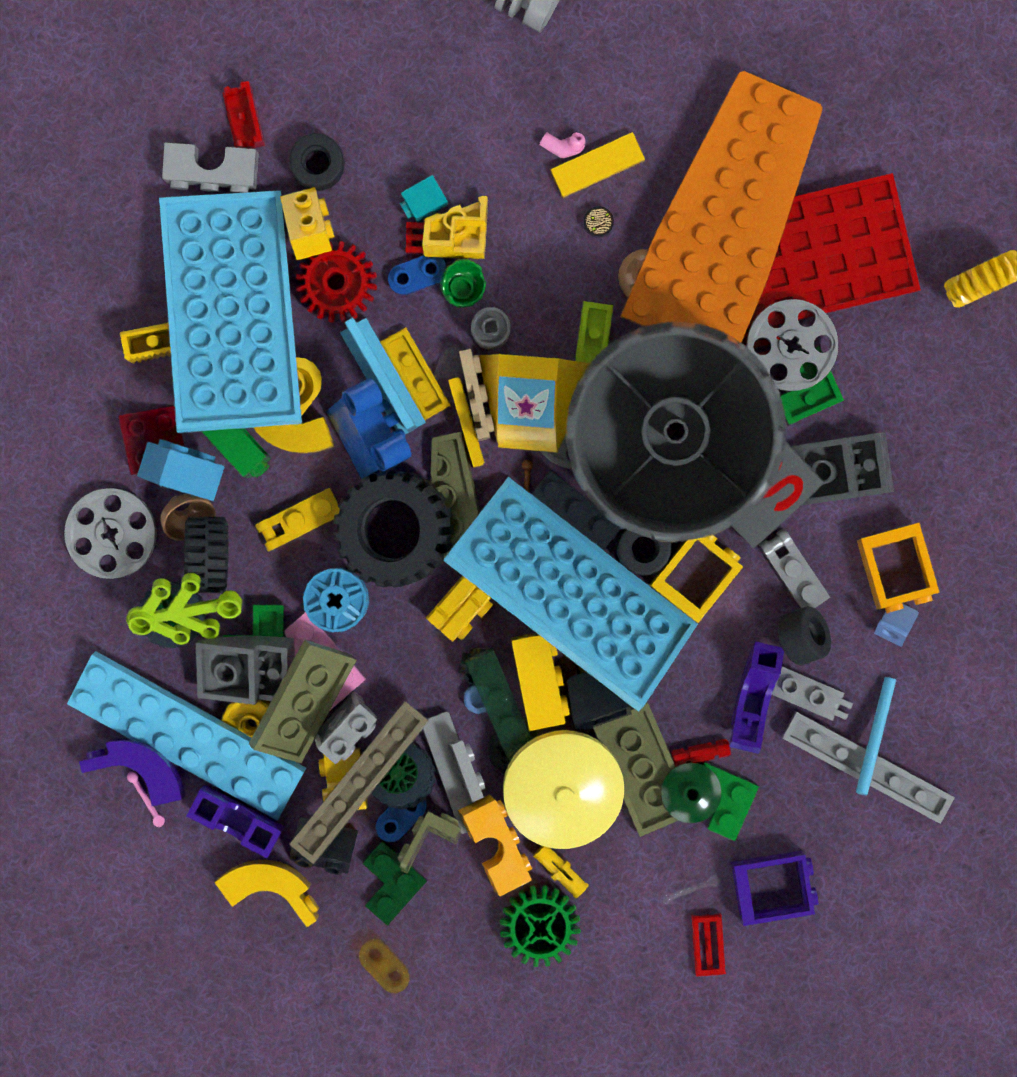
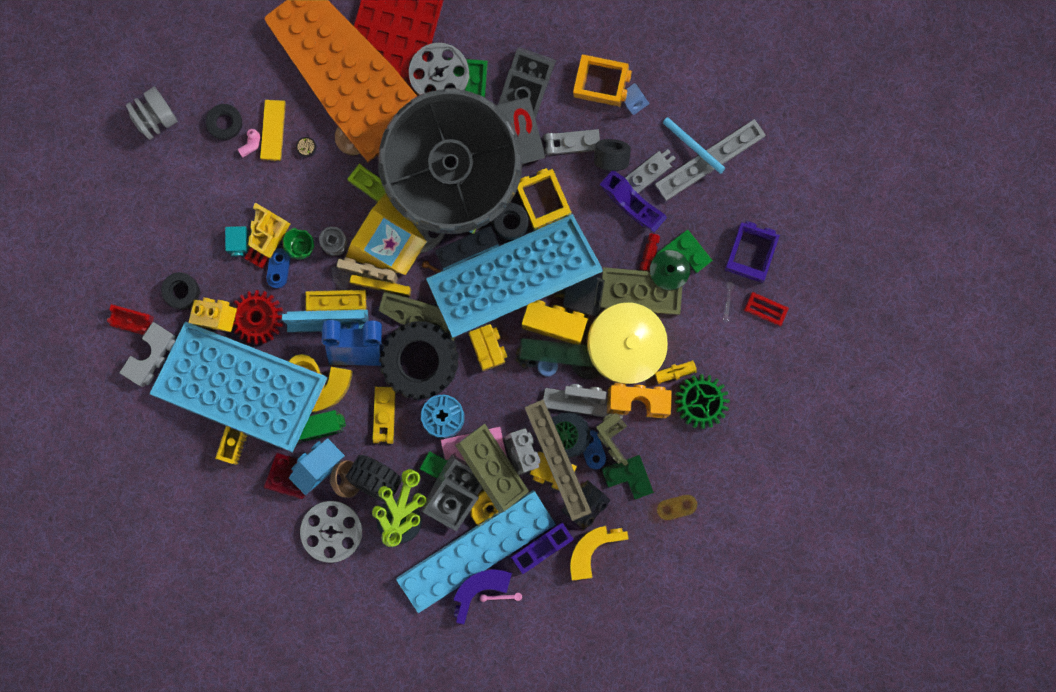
camera: 65 degrees left, 5 degrees down
none -> black tyre [206,104,242,140]

